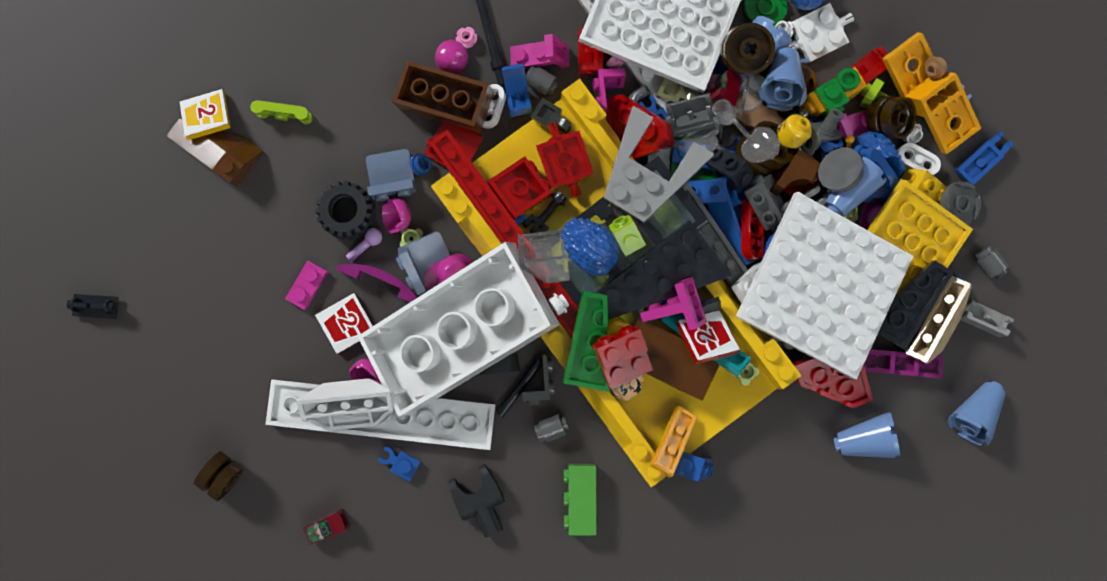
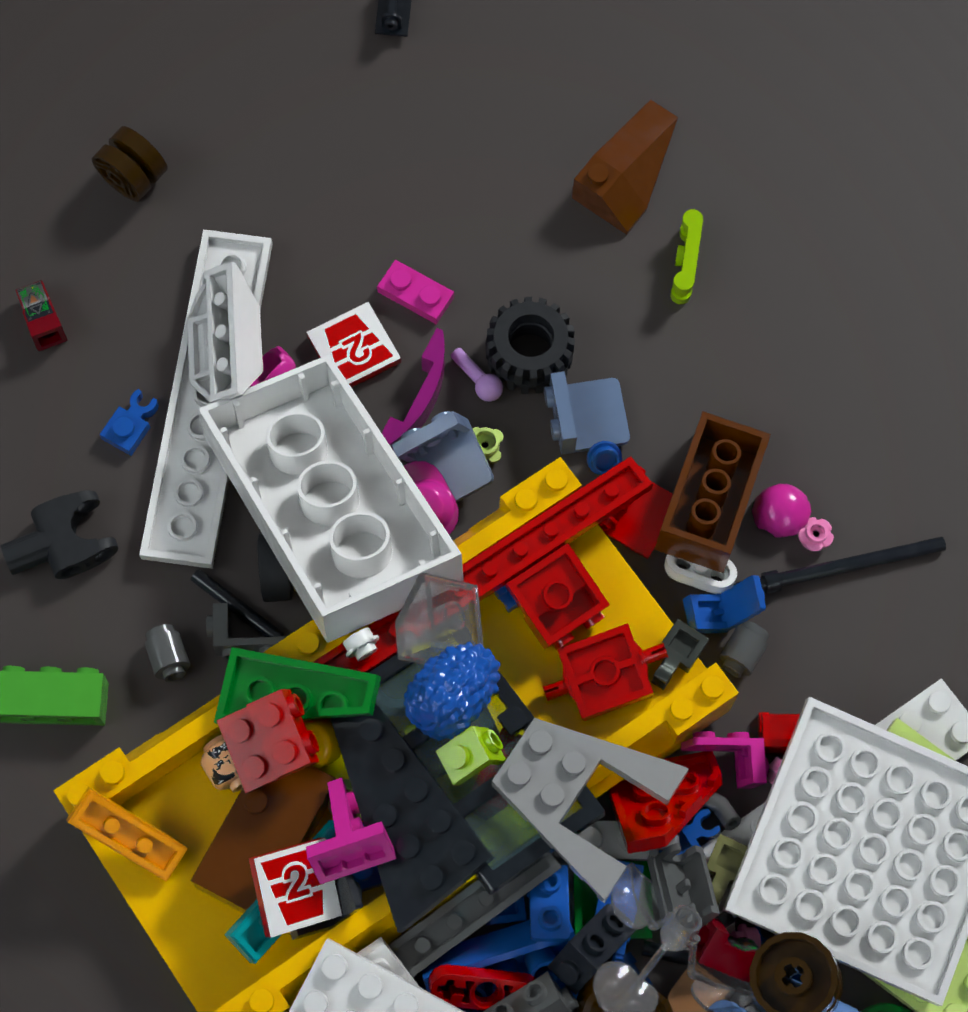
camera: 90 degrees right, 15 degrees down
tile [180,89,231,140] -> none
dark pink hair [382,198,411,233] -> none
dark pink bracket [510,34,570,69] -> none
black hinge [522,190,568,240] -> none
blue bracket [674,451,714,482] -> none
yellowish green plate [732,362,760,385] -> none

